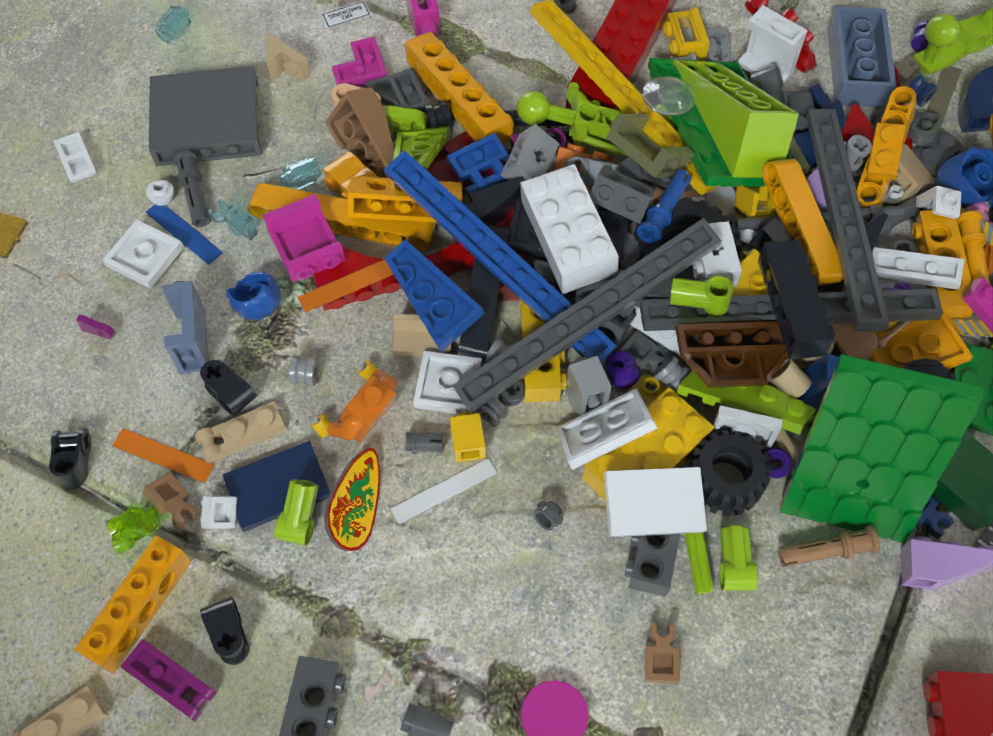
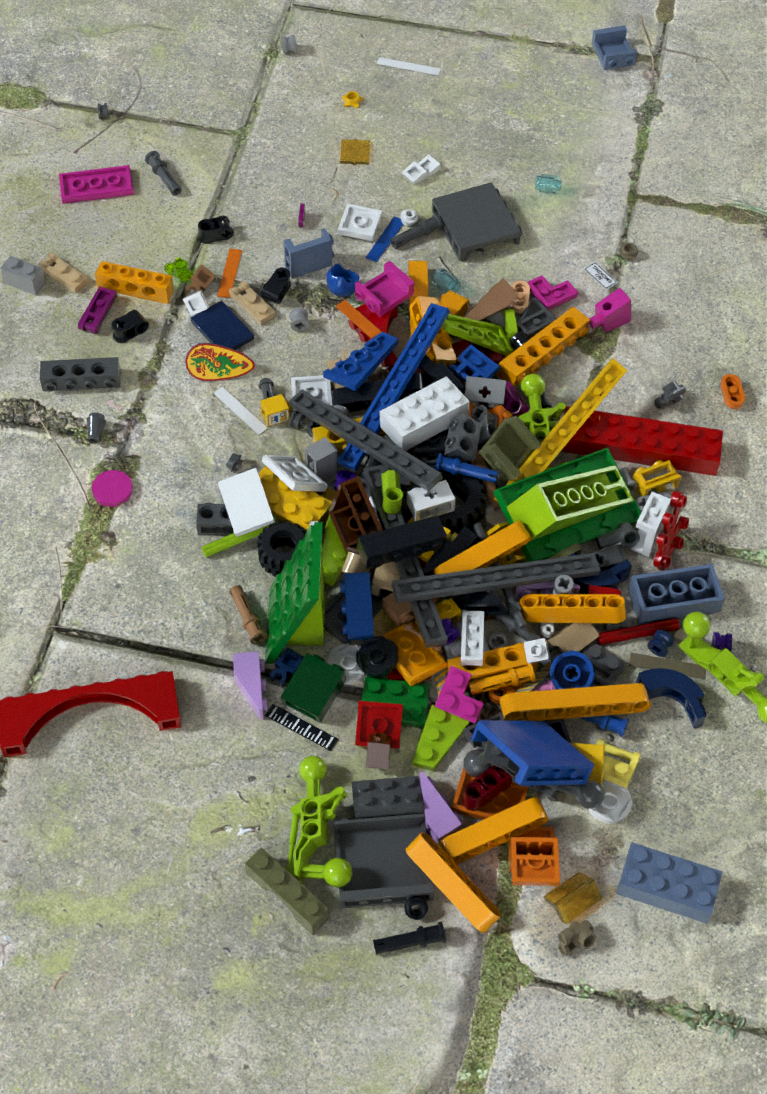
camera: 75 degrees right, 5 degrees down
clear light blue plate [208,199,258,241] -> none
tan slope [266,34,310,81] -> none
lime piece [274,479,319,546] -> none
orange torso [310,360,398,444] -> none
clear dish [642,76,696,115] -> none
medium nougat plate [644,623,680,685] -> none
lime piece [719,525,758,591] -> none
light orange plate [867,123,906,180] -> none
dark grey plate [908,112,944,146] -> none

